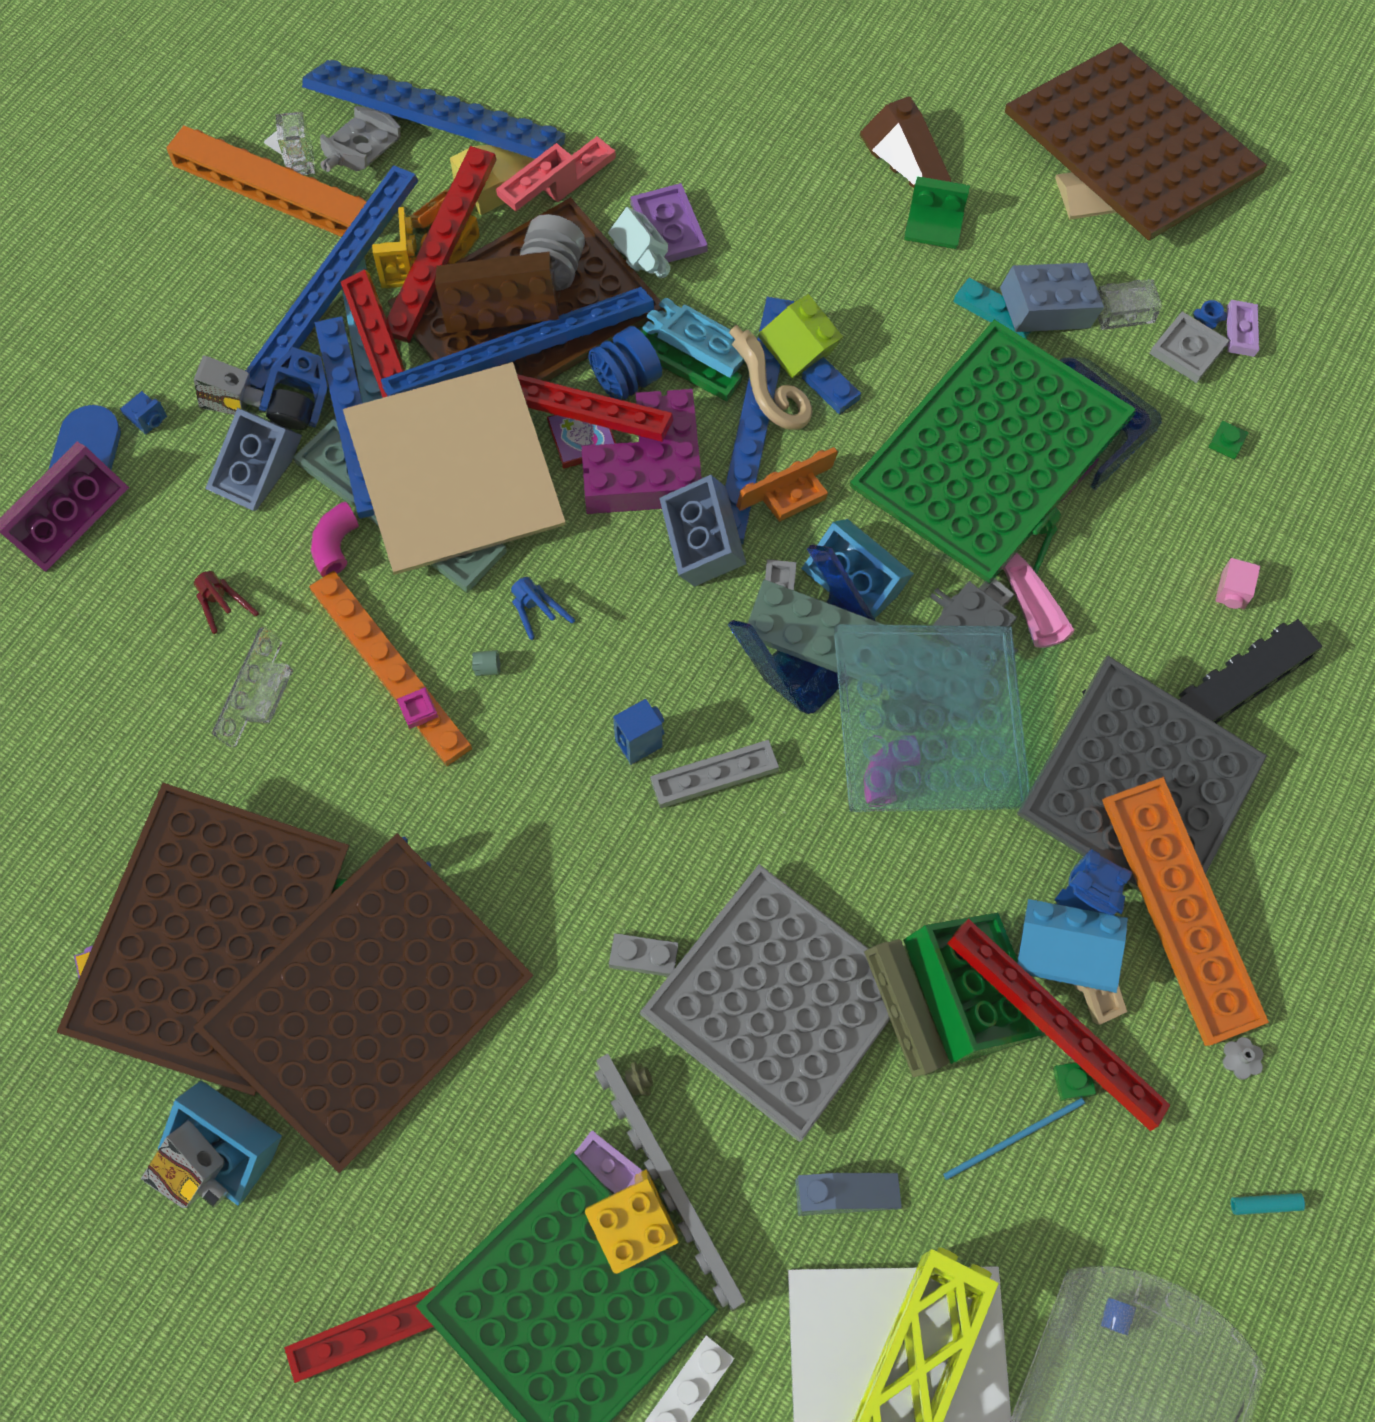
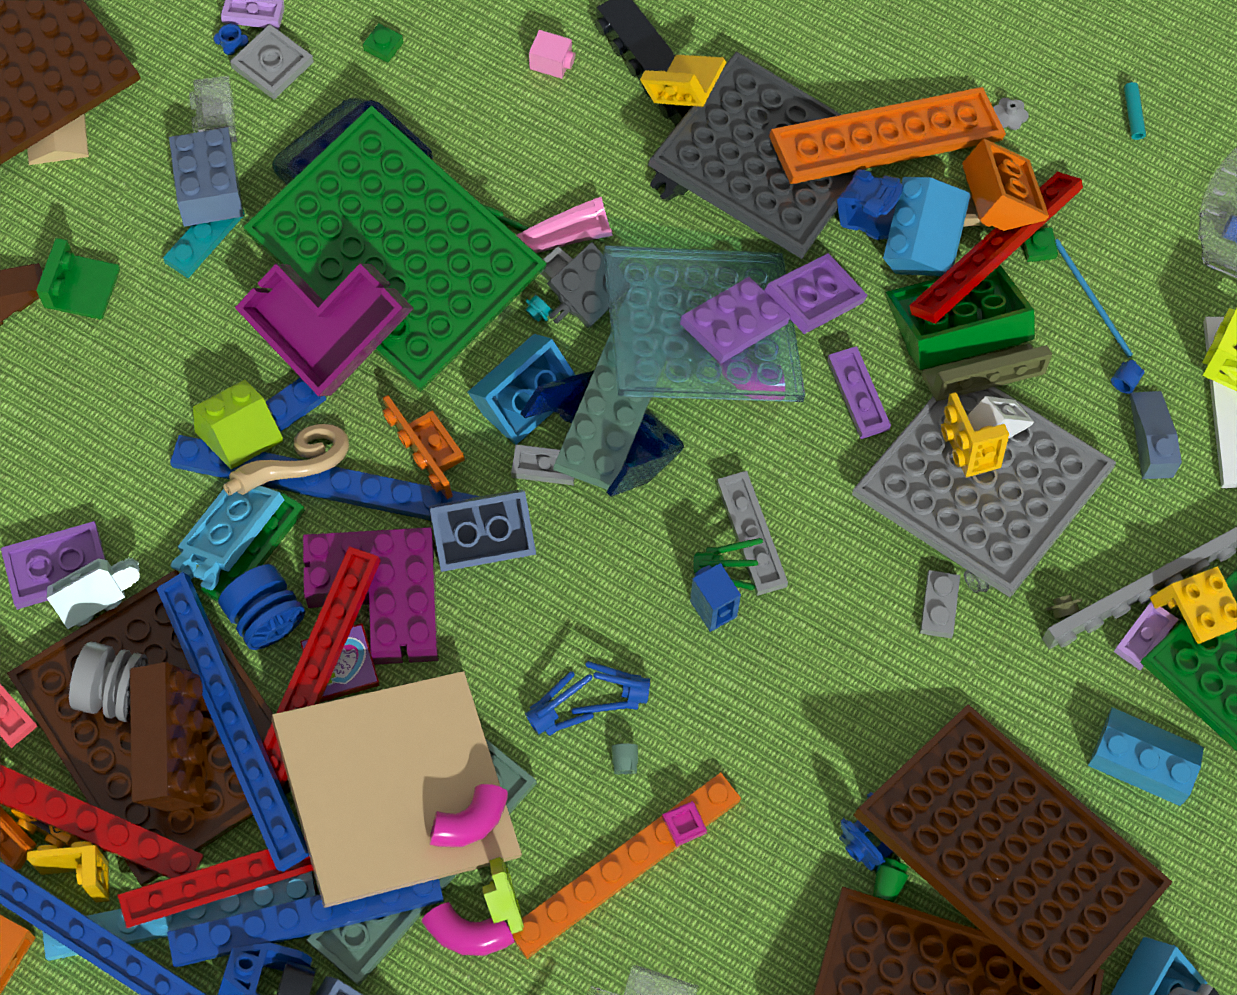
camera: 90 degrees left, 0 degrees up
none -> magenta piece [235,263,414,396]
none -> dark pink cylinder [429,784,508,847]
none -> lime plate [483,857,524,934]
none -> teal plate [525,294,553,322]
none -> blue plant [571,661,650,714]
none -> yellow bracket [640,55,726,107]
none -> medium lavender plate [680,277,790,363]
none -> green plant [693,538,763,590]
none -> medium lavender plate [764,253,868,334]
none -> medium lavender plate [827,346,891,439]
none -> yellow bracket [941,392,1009,478]
none -> orange slope [962,138,1049,231]
none -> white slope [967,396,1034,439]
none -> dark azure slope [1088,707,1204,806]
none -> blue hose [1111,360,1145,394]

